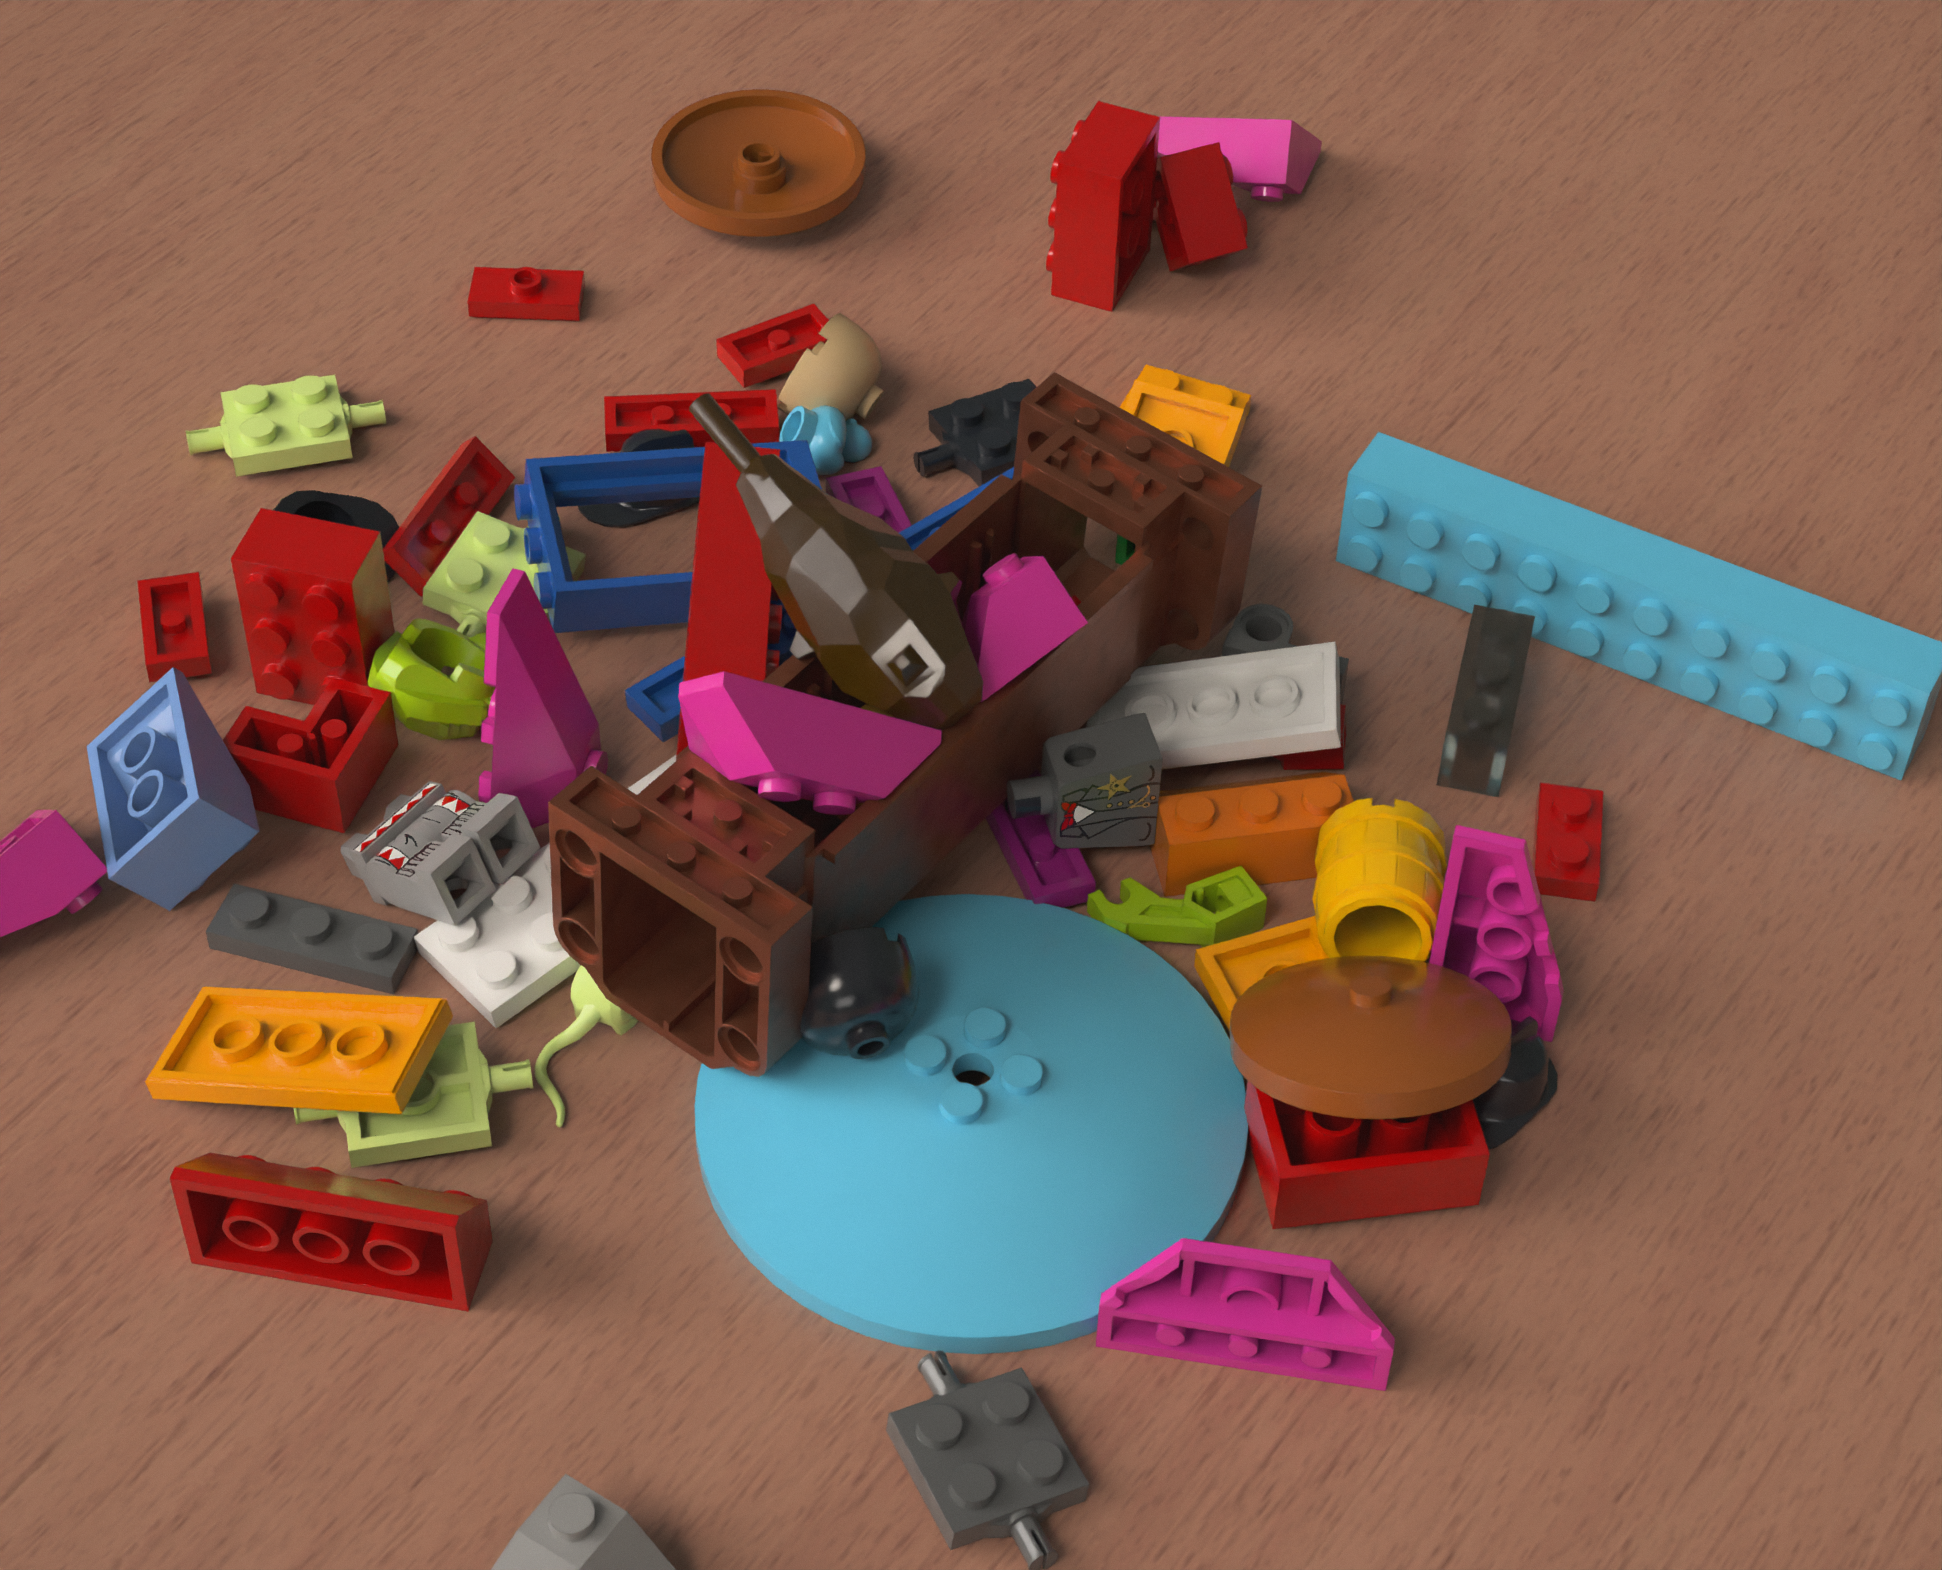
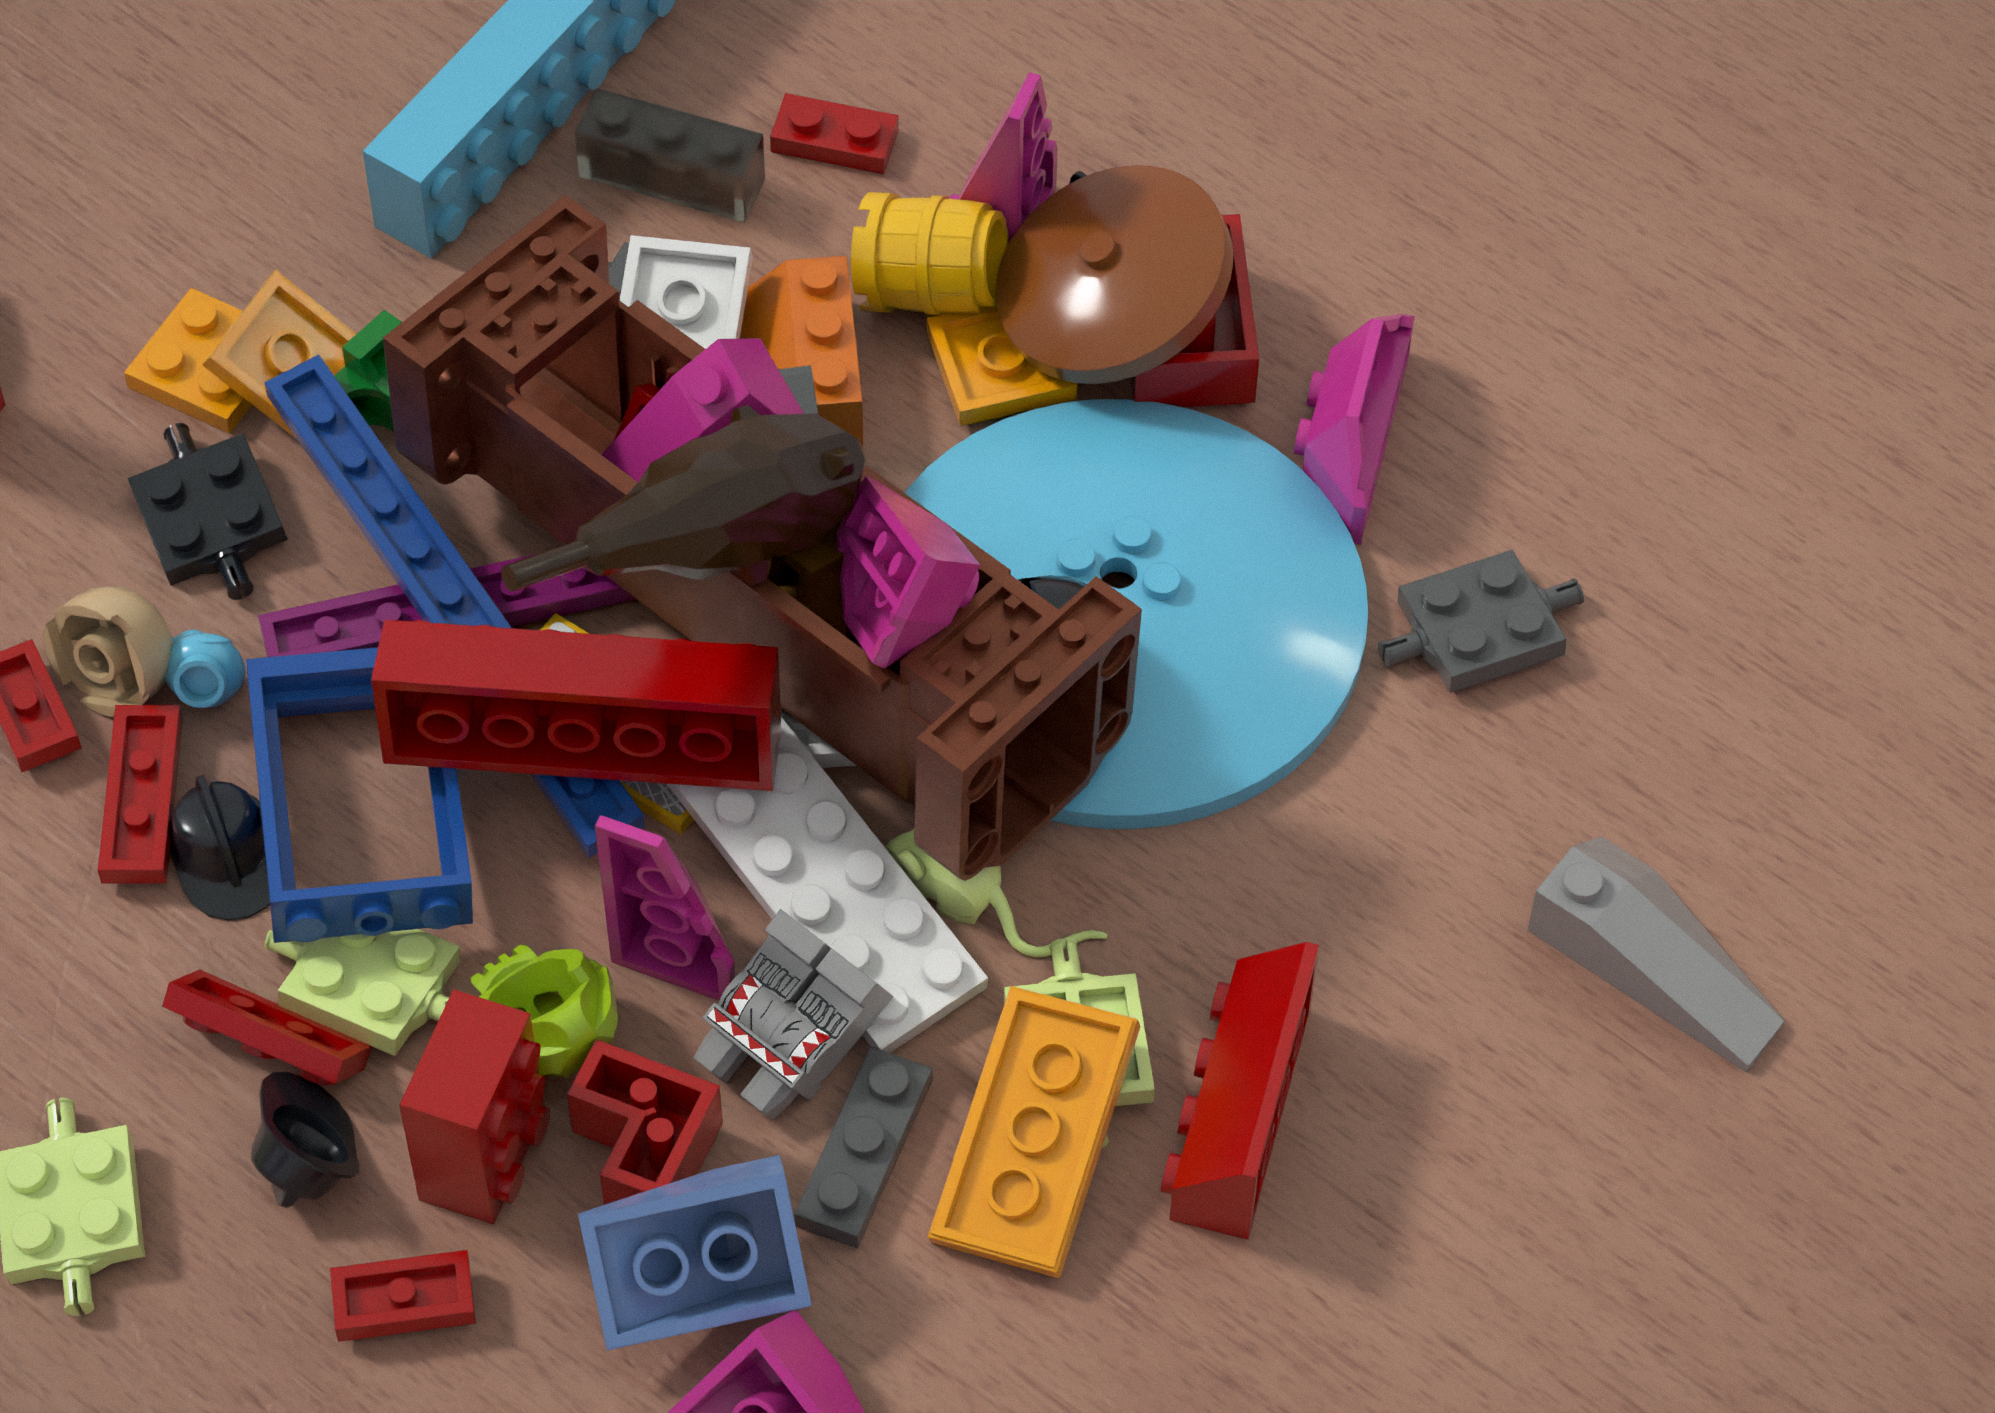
camera: 85 degrees left, 10 degrees up
lime piece [1087,866,1267,947] -> none

